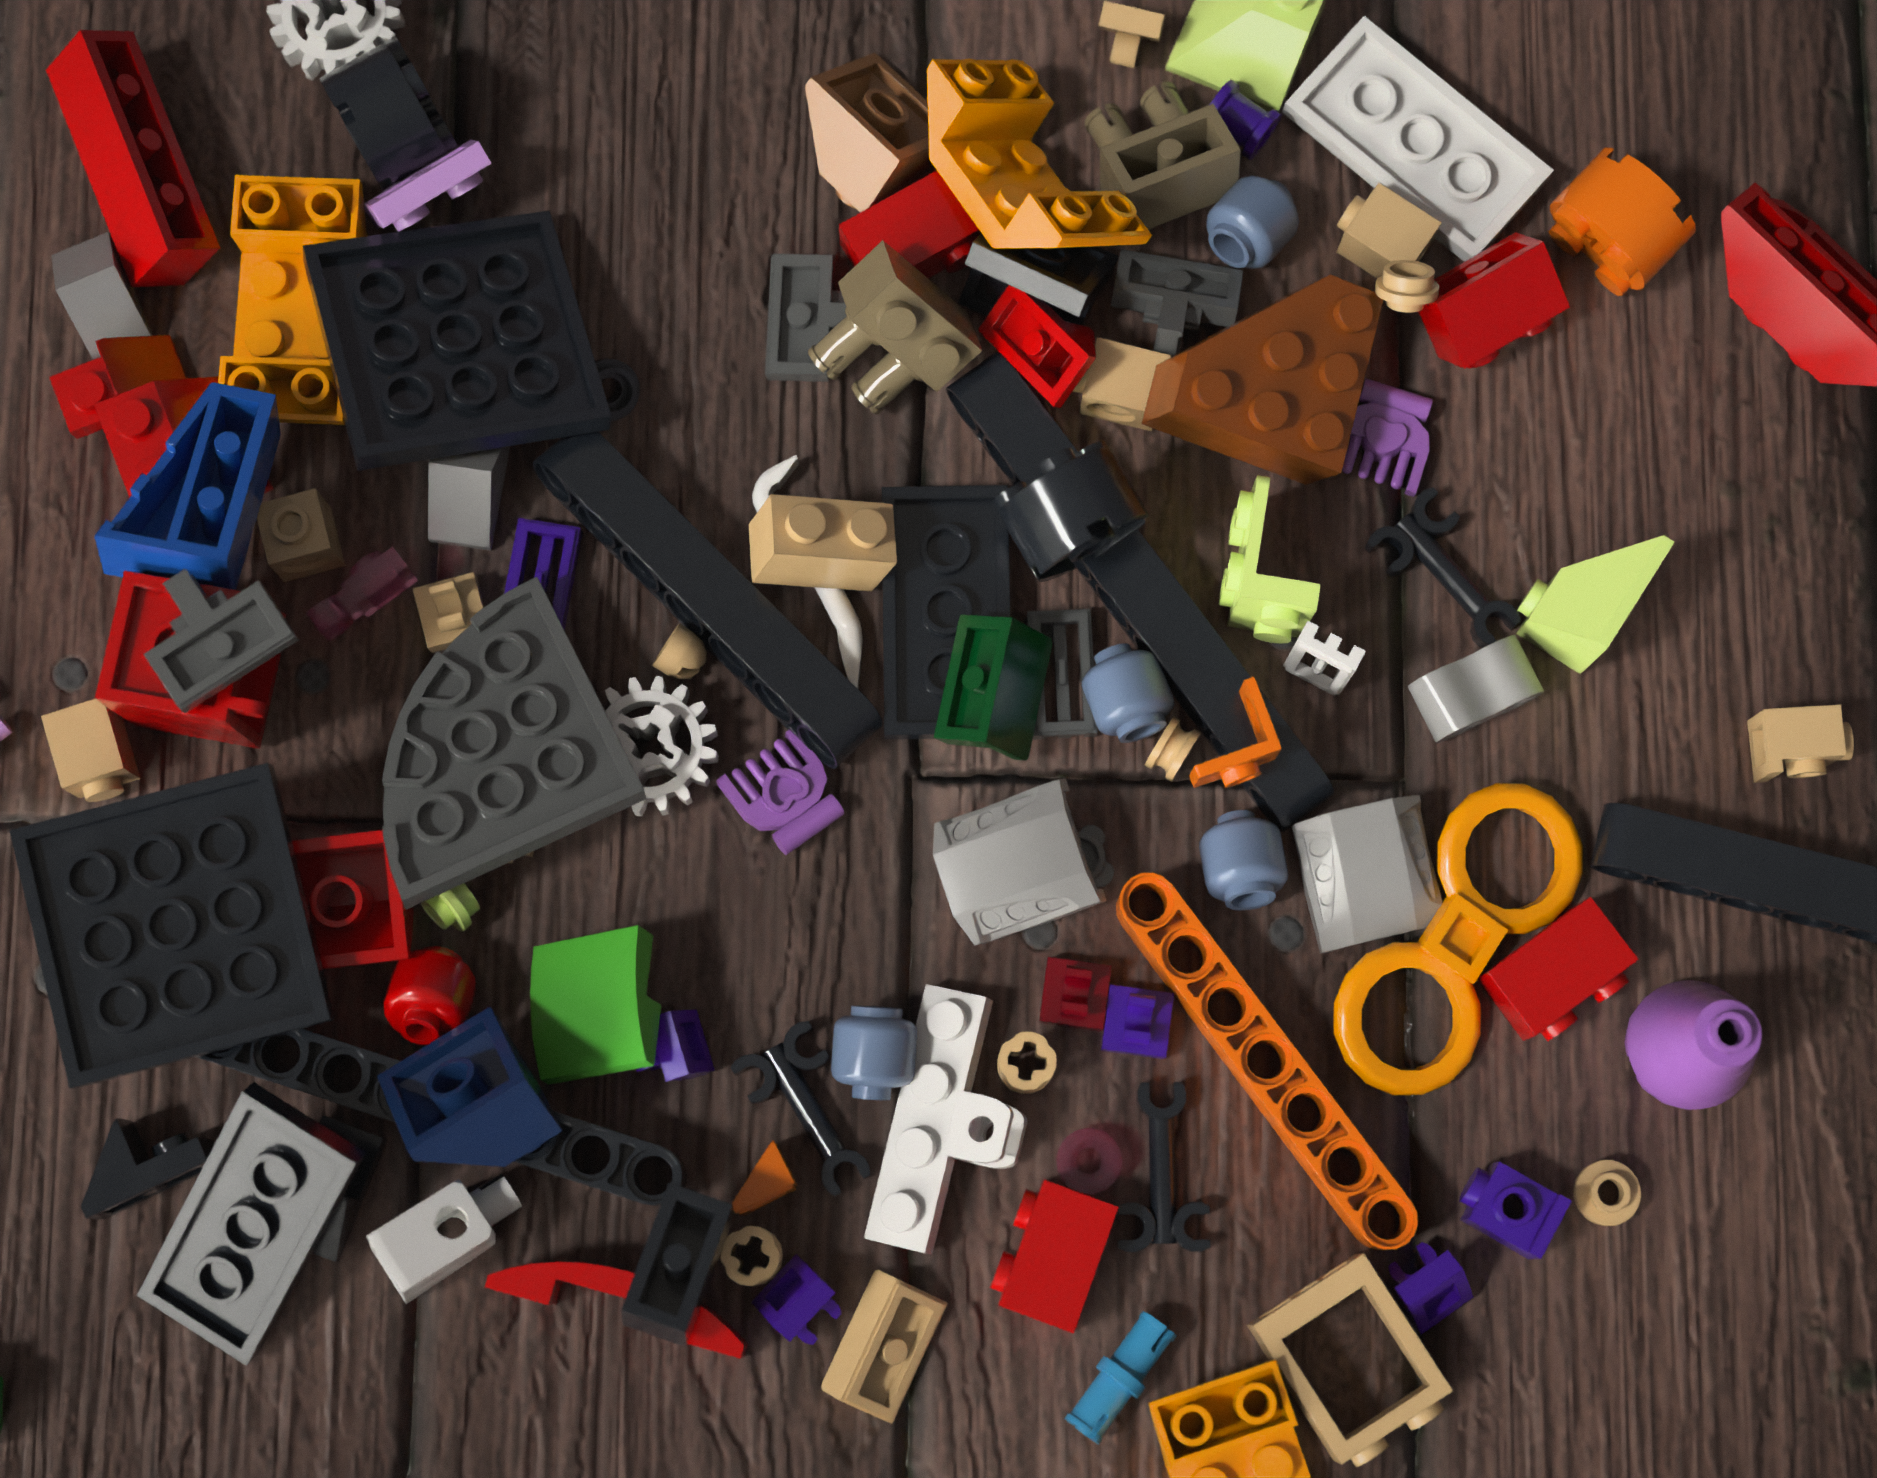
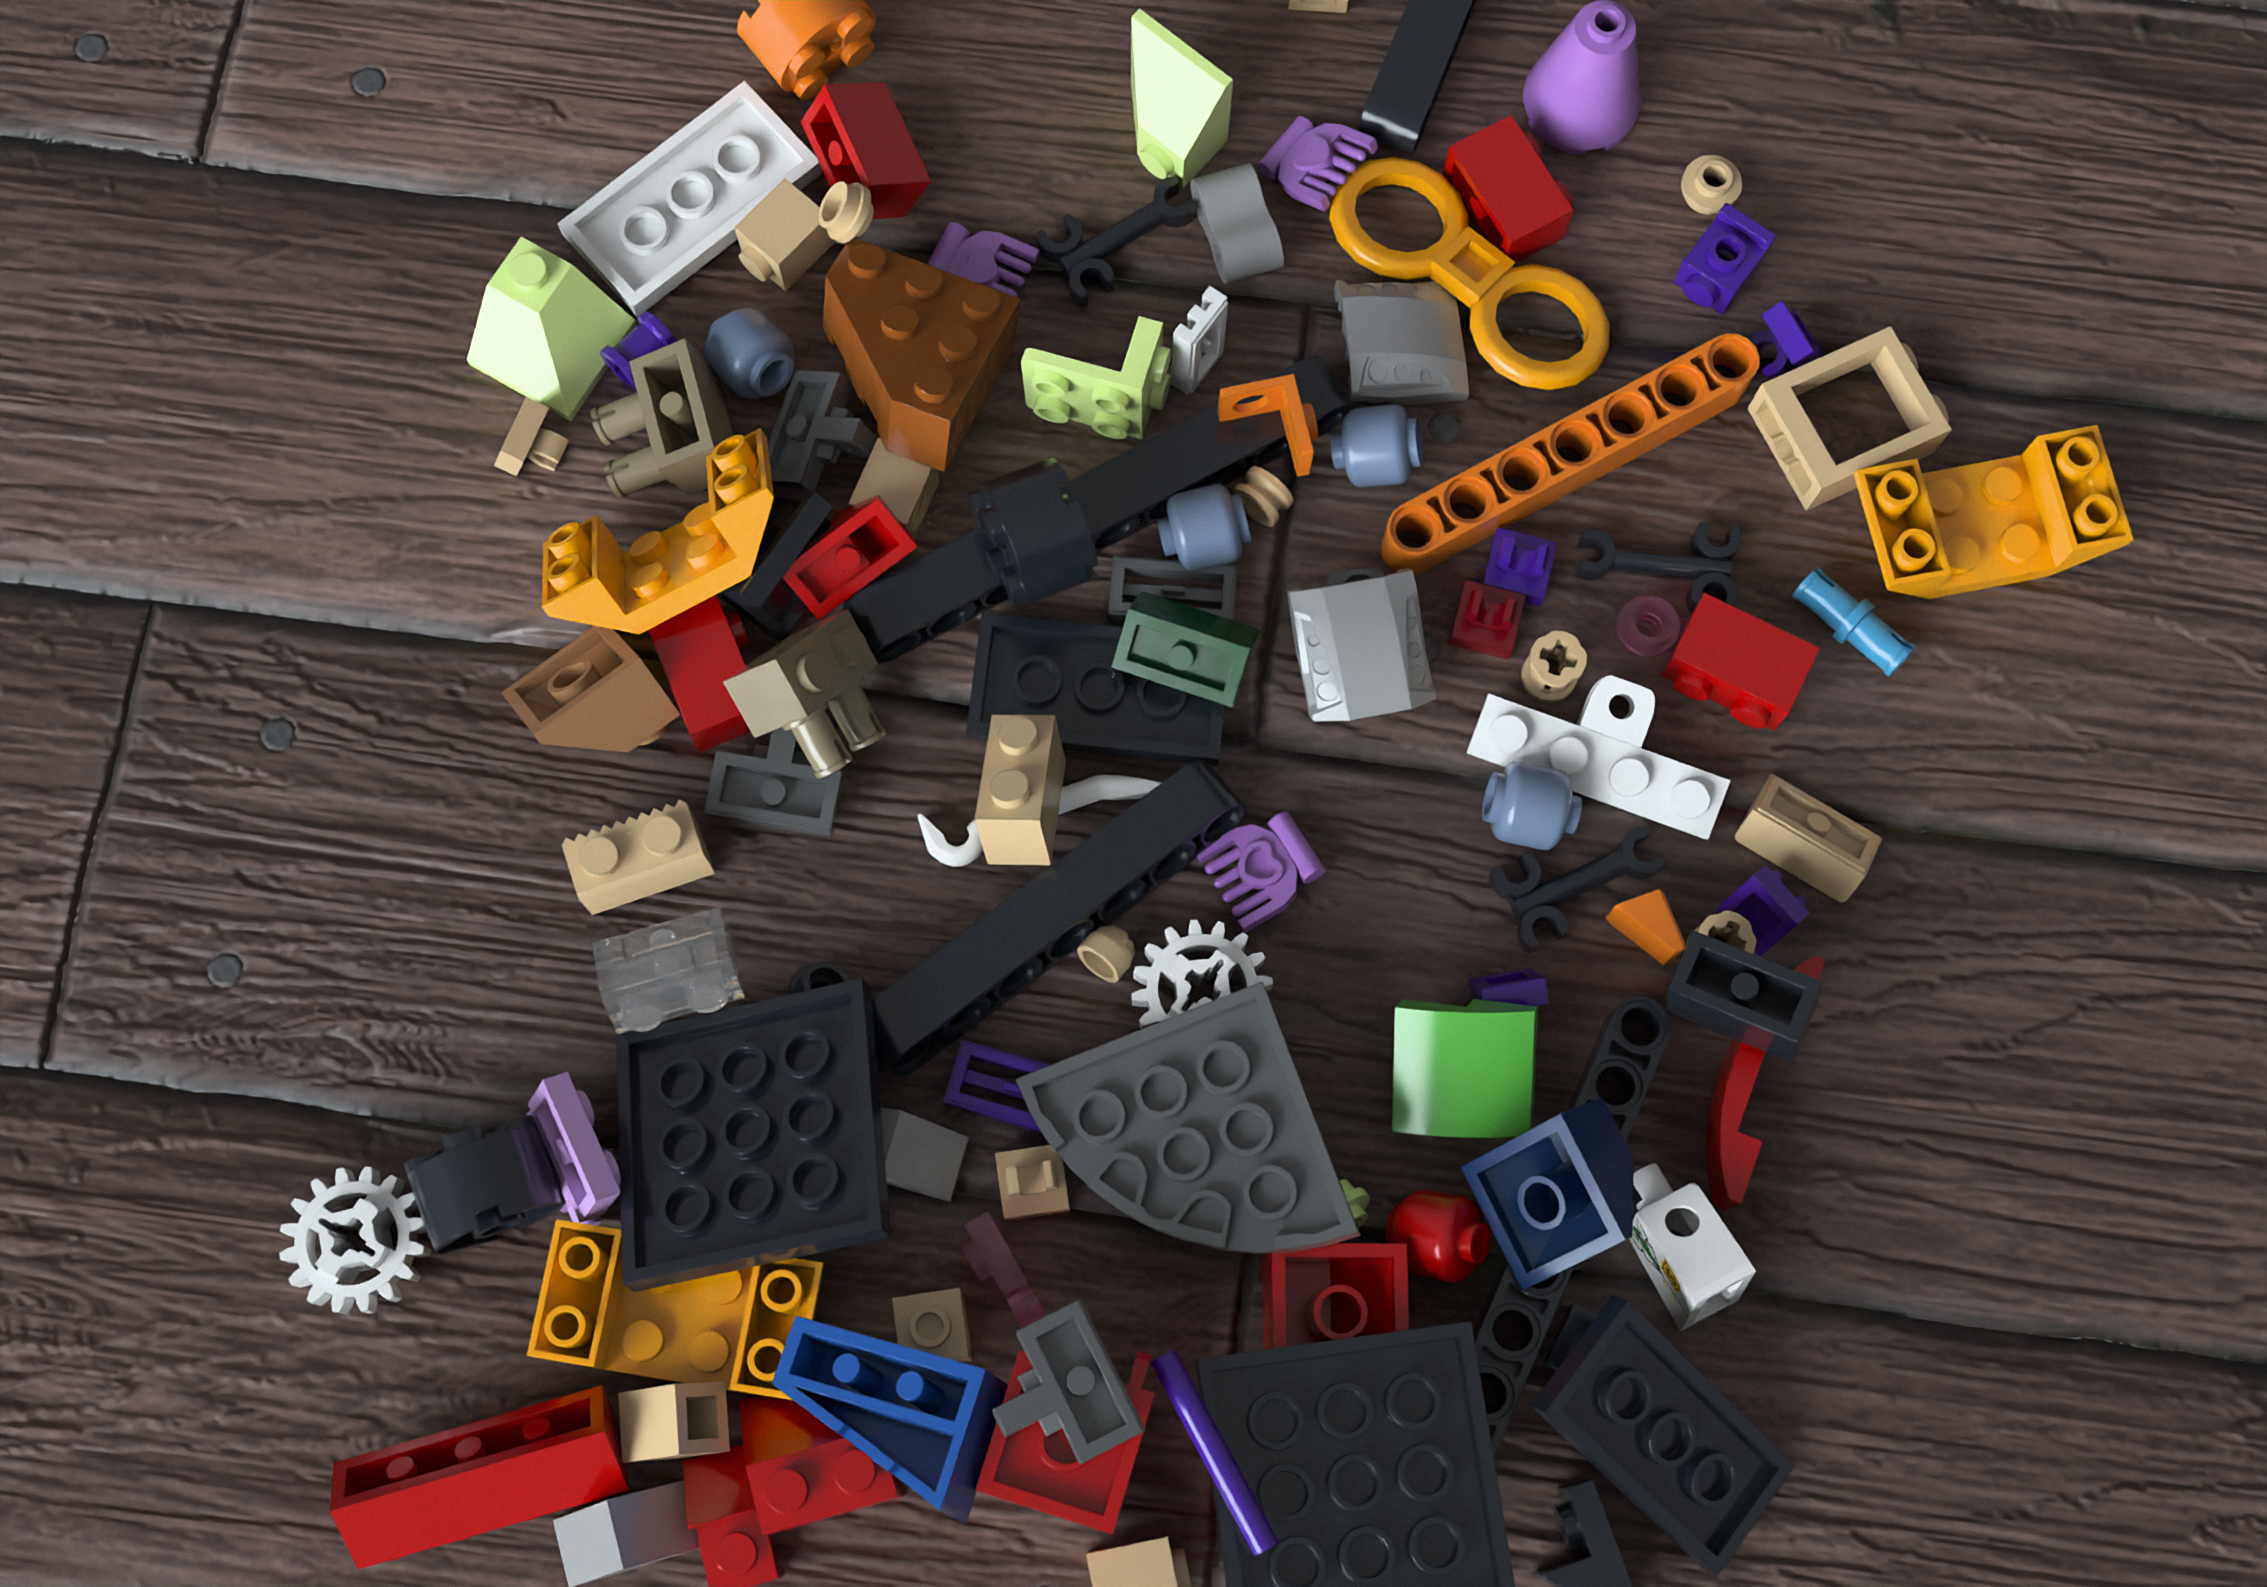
camera: 85 degrees left, 5 degrees down
none -> tan brick [562,800,715,915]
none -> clear brick [592,907,745,1034]
none -> tan brick [618,1382,730,1463]
none -> dark purple bar [1151,1349,1279,1556]
none -> medium lavender piece [1257,116,1378,212]

